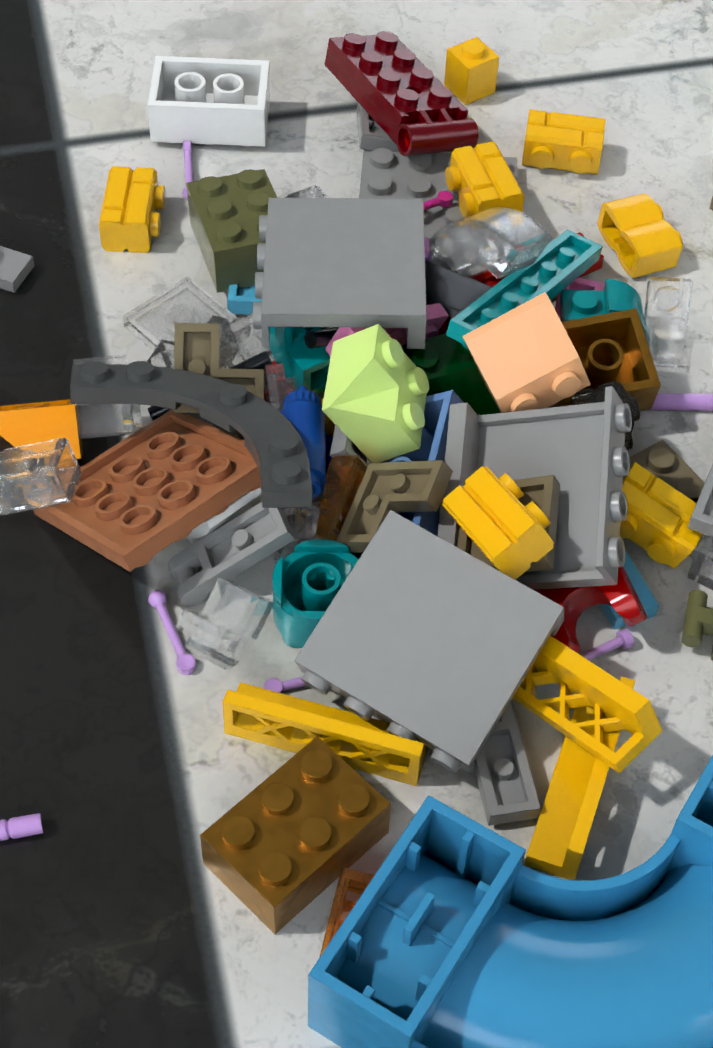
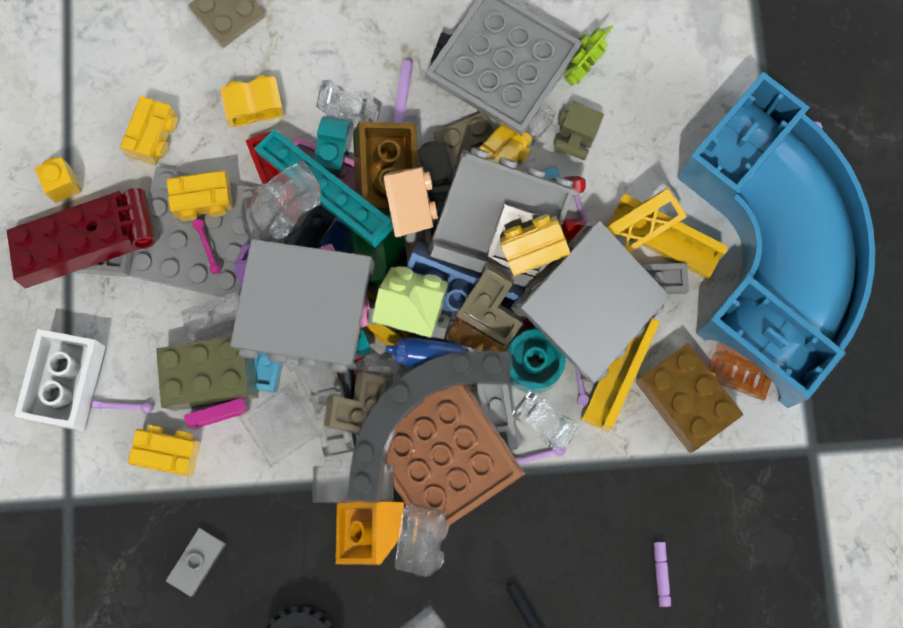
camera: 80 degrees left, 25 degrees up
none -> dark pink tile [184,398,250,429]

